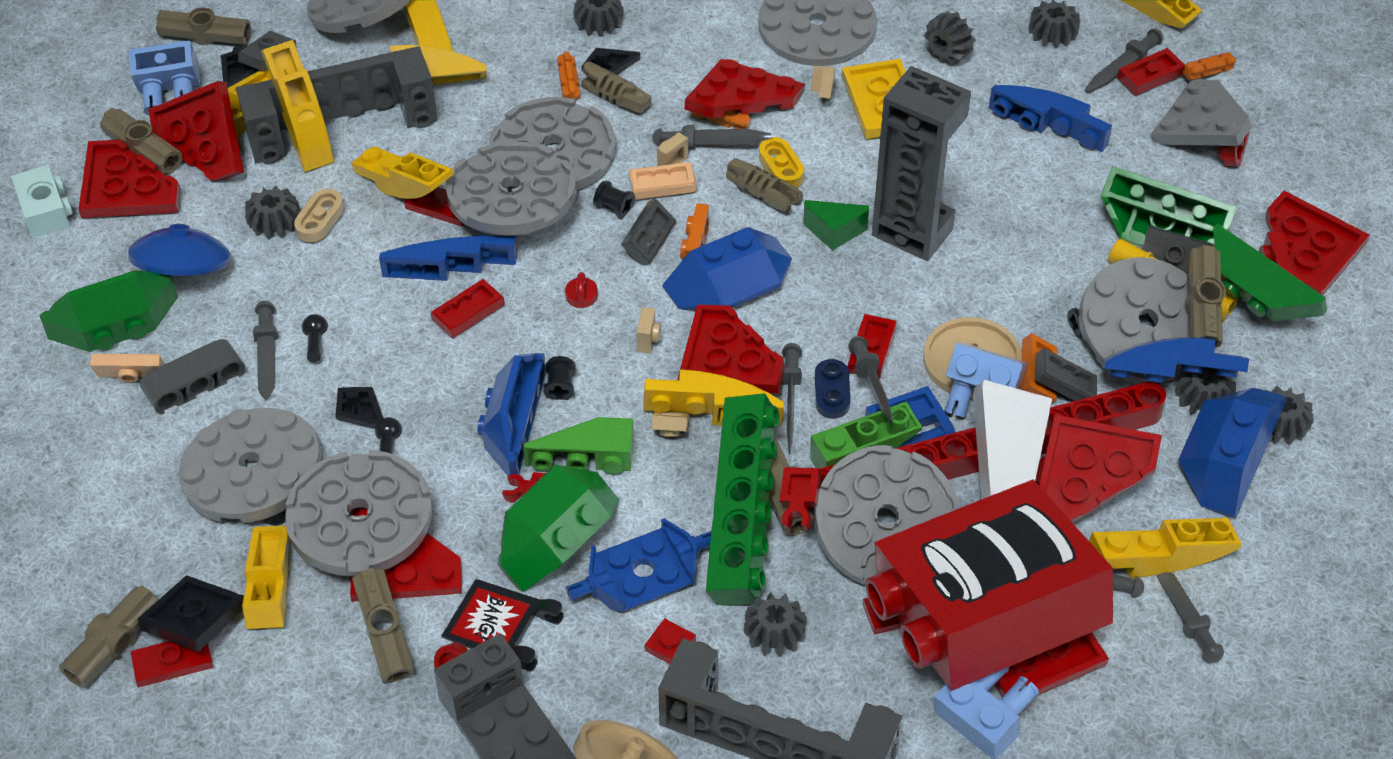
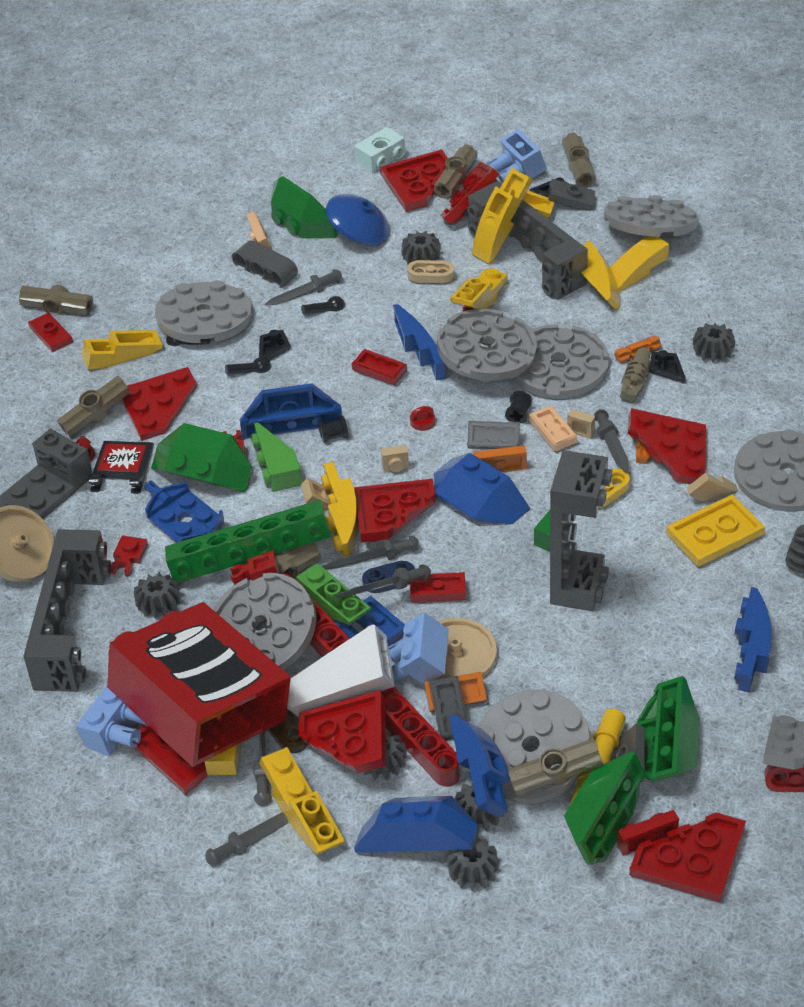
camera: 75 degrees right, 5 degrees down
black plate [137,575,244,652] -> none
light grey plate [285,450,432,576] -> none

